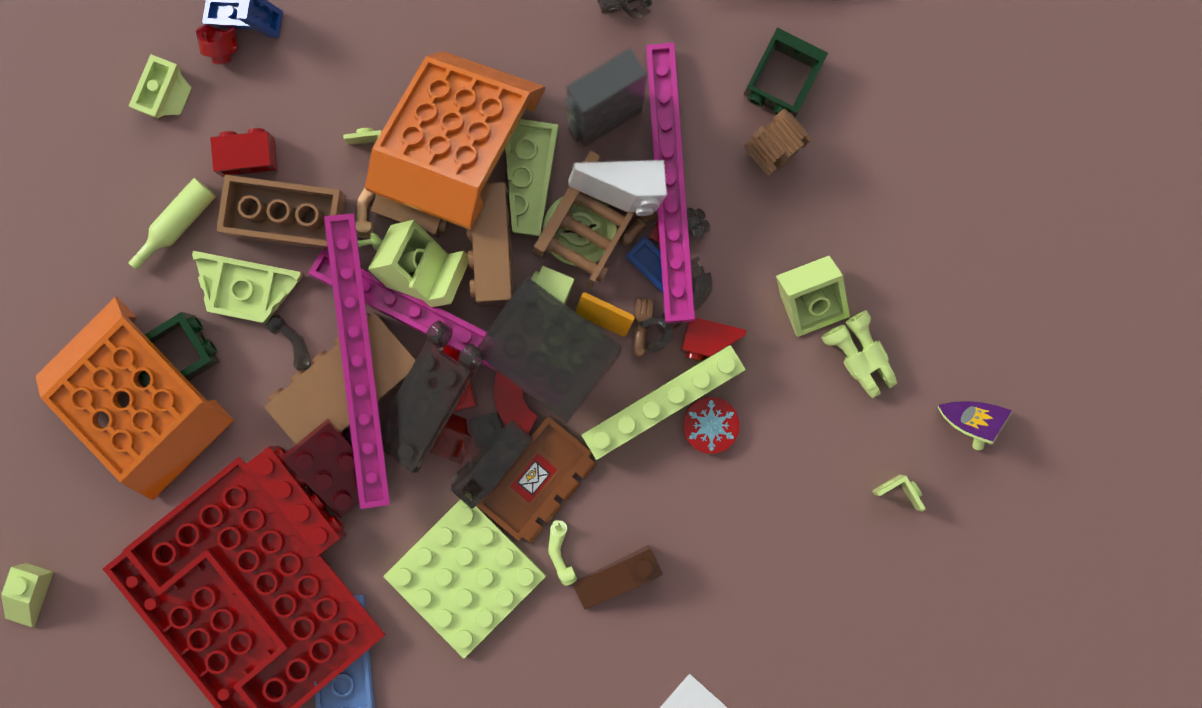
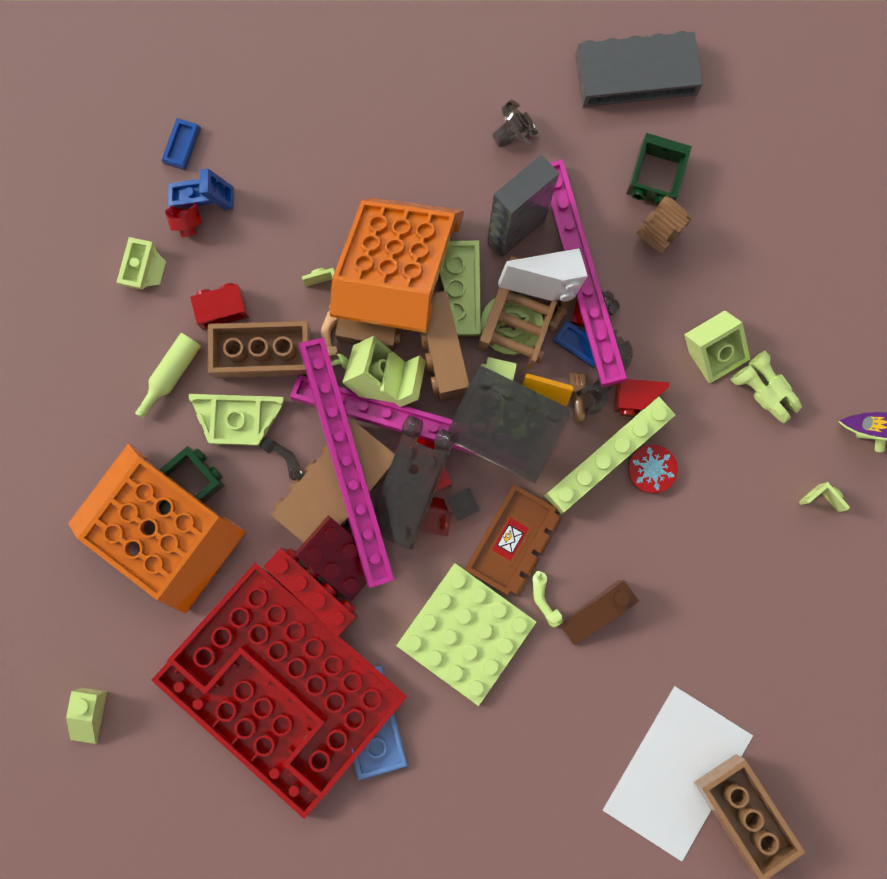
camera: 10 degrees left, 5 degrees down
clear smoke slope [451,419,533,509] -> none
red tile [494,372,538,441] -> none

